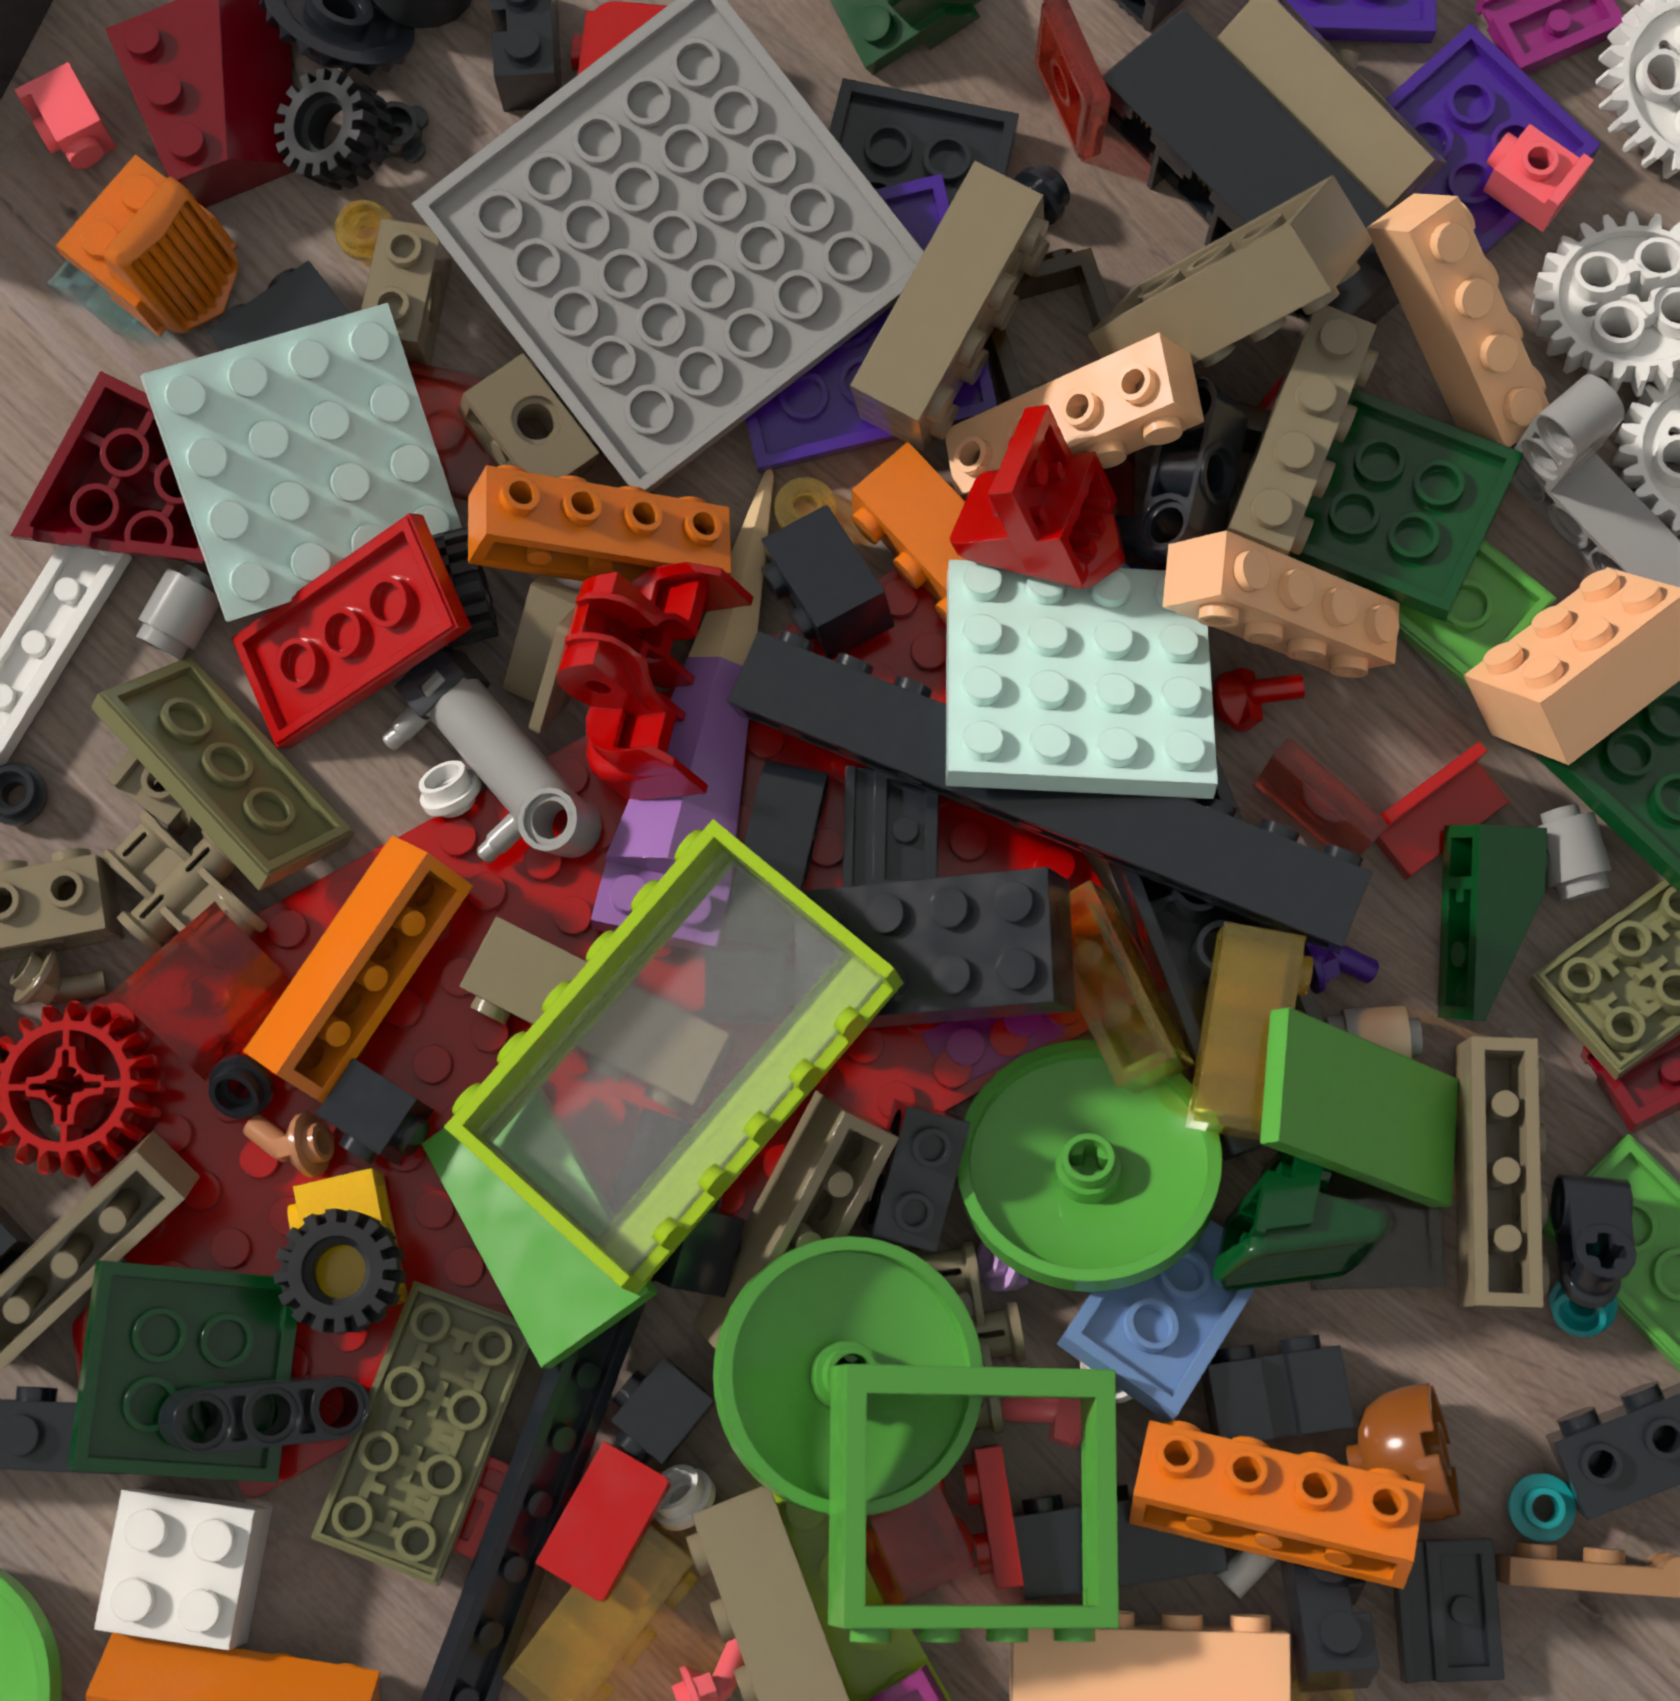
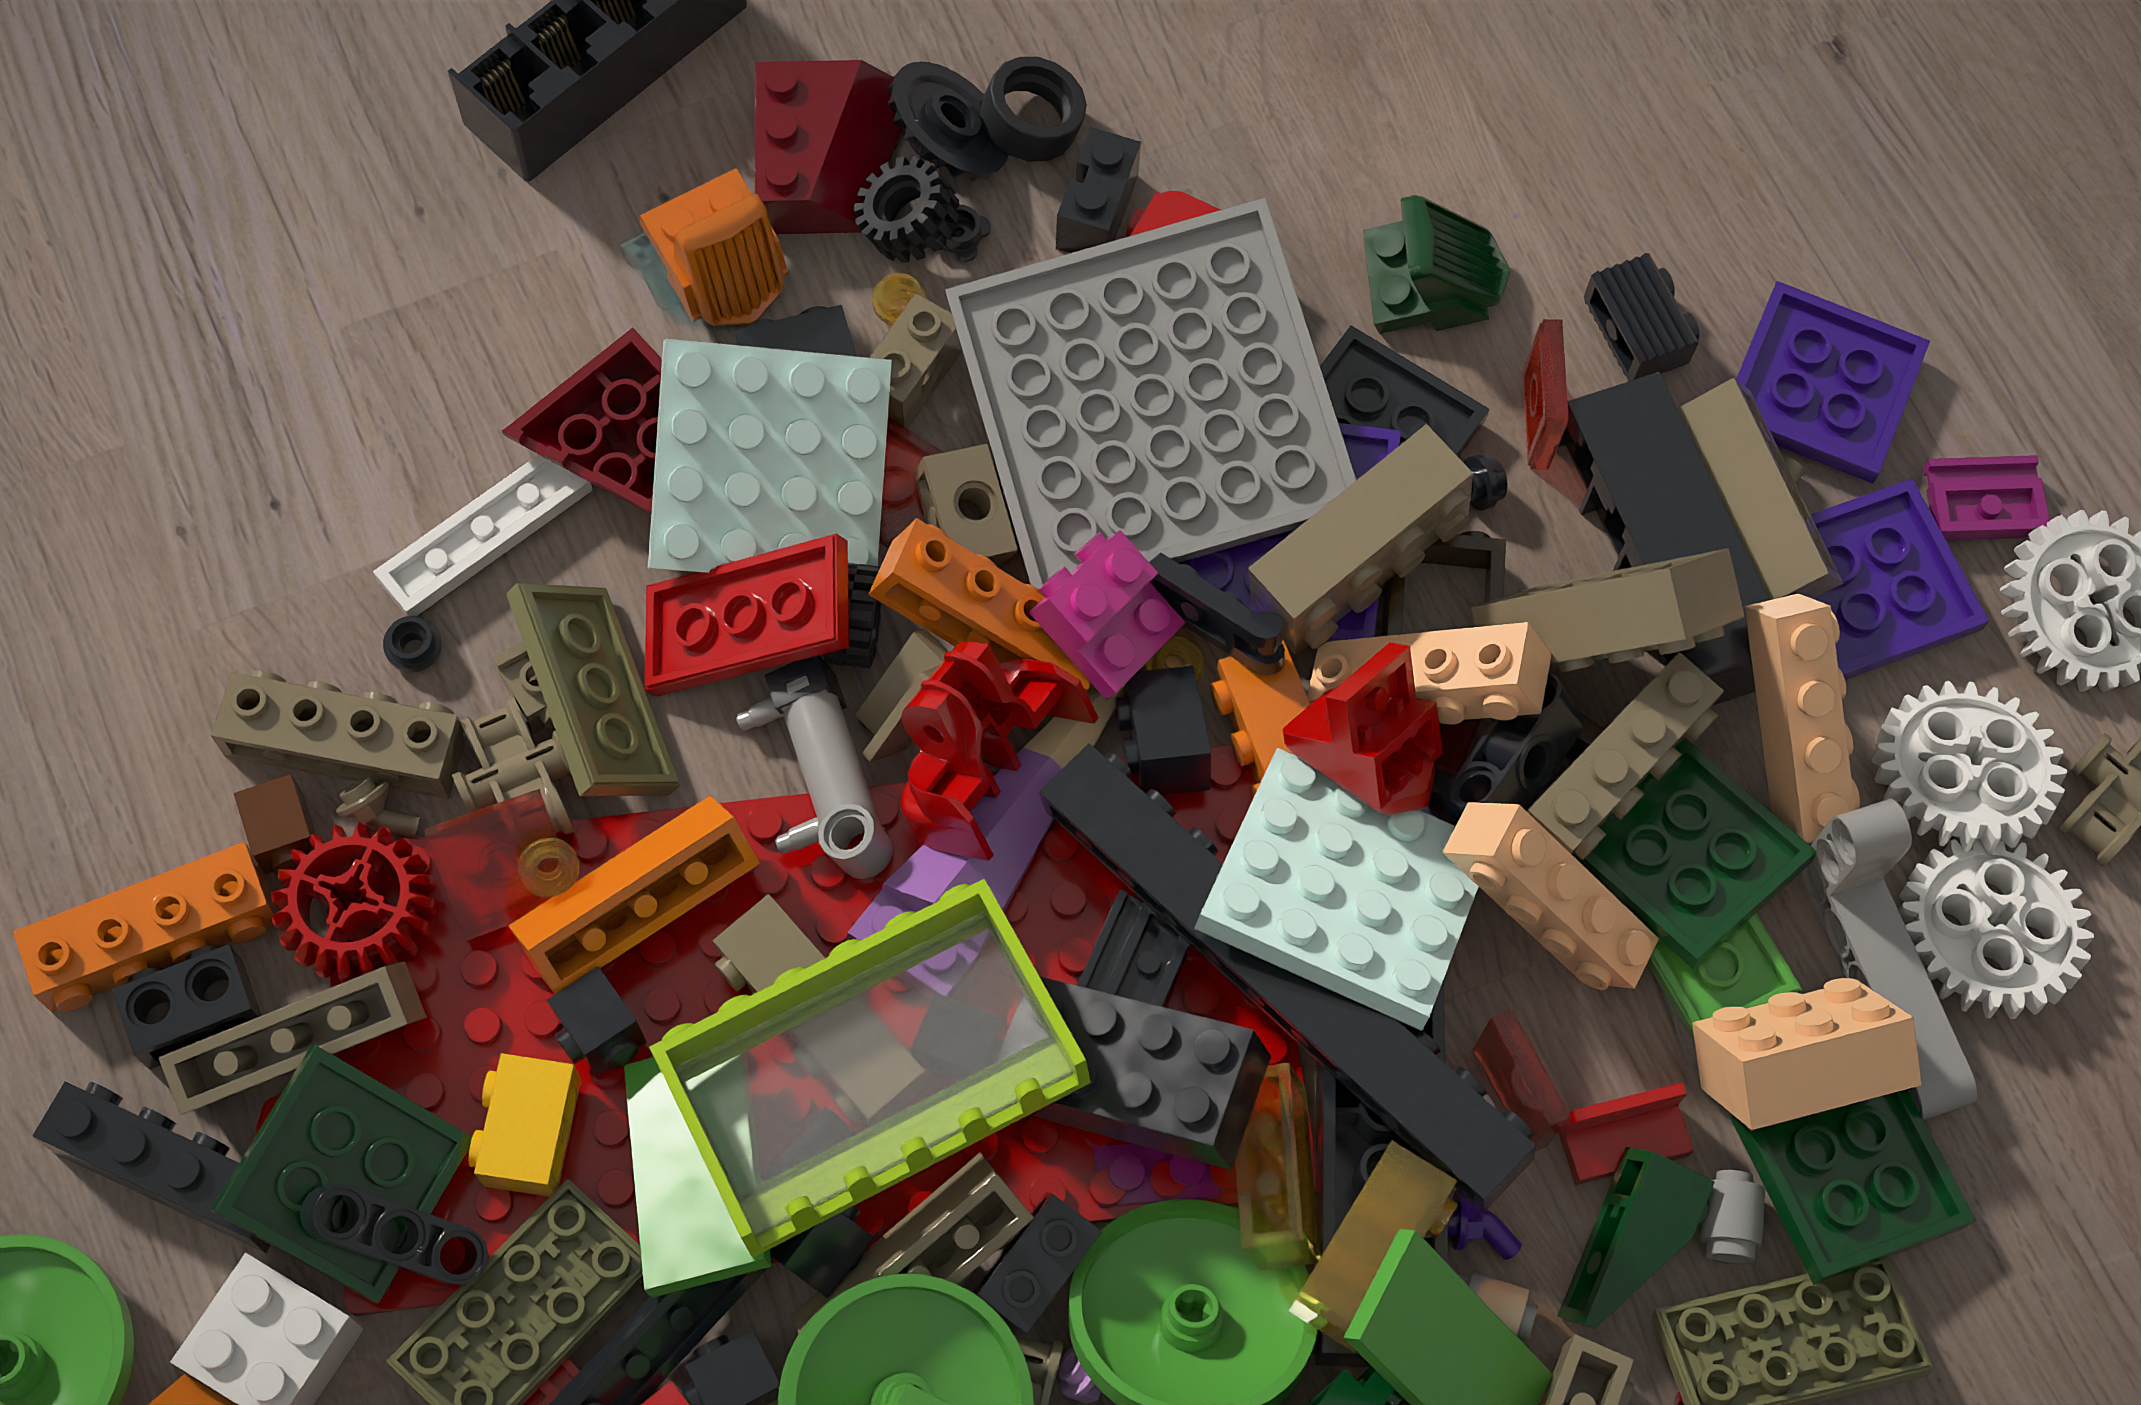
camera: 15 degrees right, 10 degrees down
coral brick [14,62,117,170] -> none
light grey brick [136,564,220,660] -> none
black plate [208,1055,274,1119] -> none
nougat plate [243,1112,334,1178] -> none
black tyre [274,1208,406,1334] -> none
white plate [418,760,481,818] -> none
black beam [725,759,829,952] -> none
red plate [1212,668,1305,732] -> none
coral brick [1483,124,1594,233] -> none
none -> clear yellow plate [518,838,579,897]
none -> dark pink plate [1029,530,1185,699]
none -> black plate [1149,552,1285,675]

